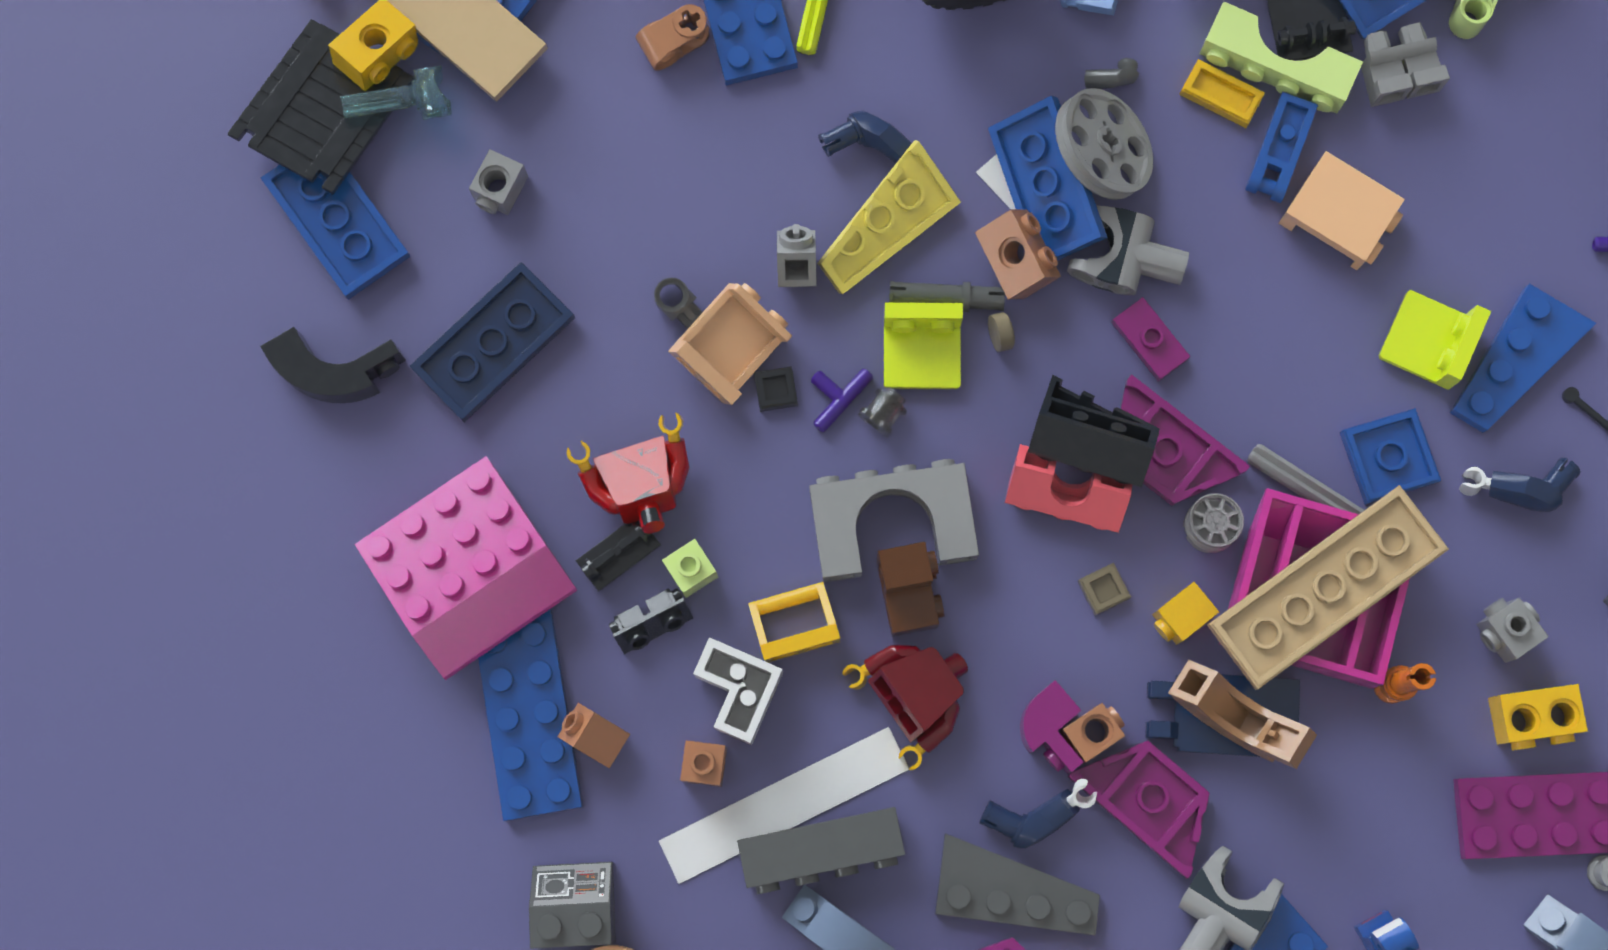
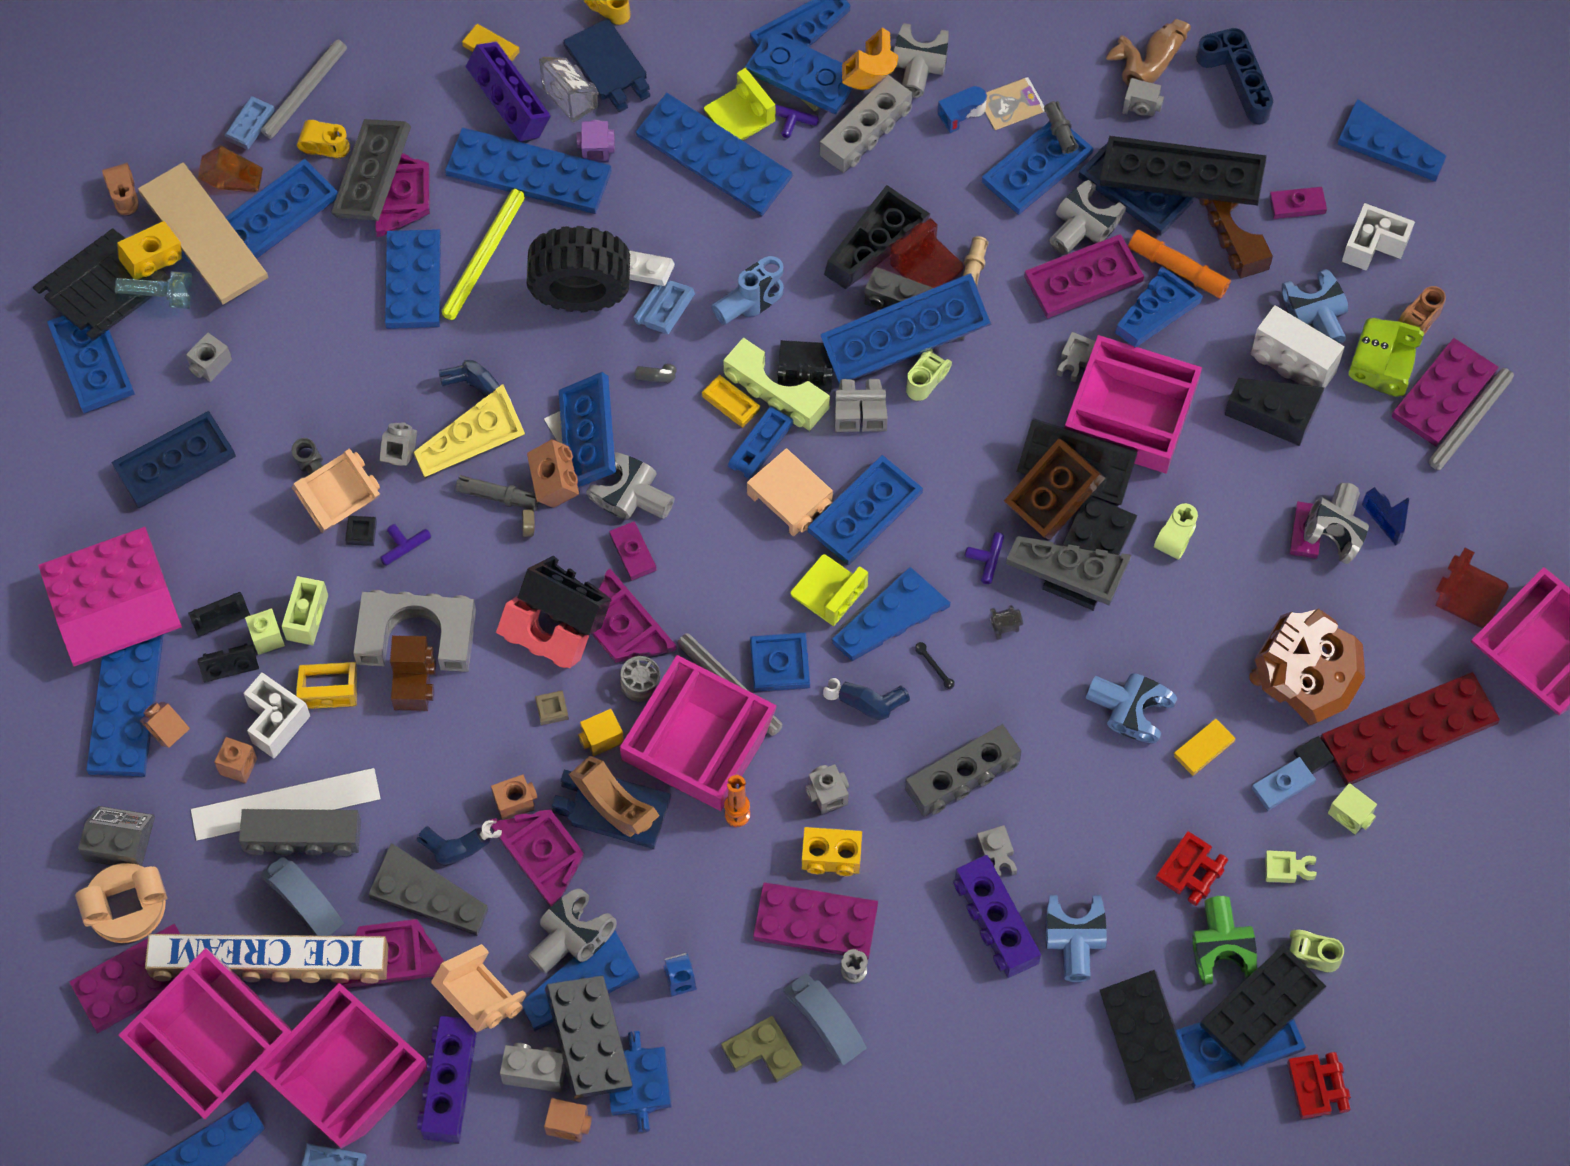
camera: 10 degrees right, 15 degrees down
black arch [260,327,406,403] -> none
torso [566,412,689,534] -> none
nougat piece [635,4,709,71] -> none
dark red torso [842,645,968,770] -> none
clear smoke brick [858,387,907,438] -> none
neon yellow bracket [884,303,963,389] -> none
magenta brick [1020,680,1084,774] -> none
light grey wedge [1055,88,1153,200] -> none
tan tile [1207,485,1449,690] -> none
none -> yellowish green brick [282,576,328,645]
none -> blue plate [808,455,923,566]

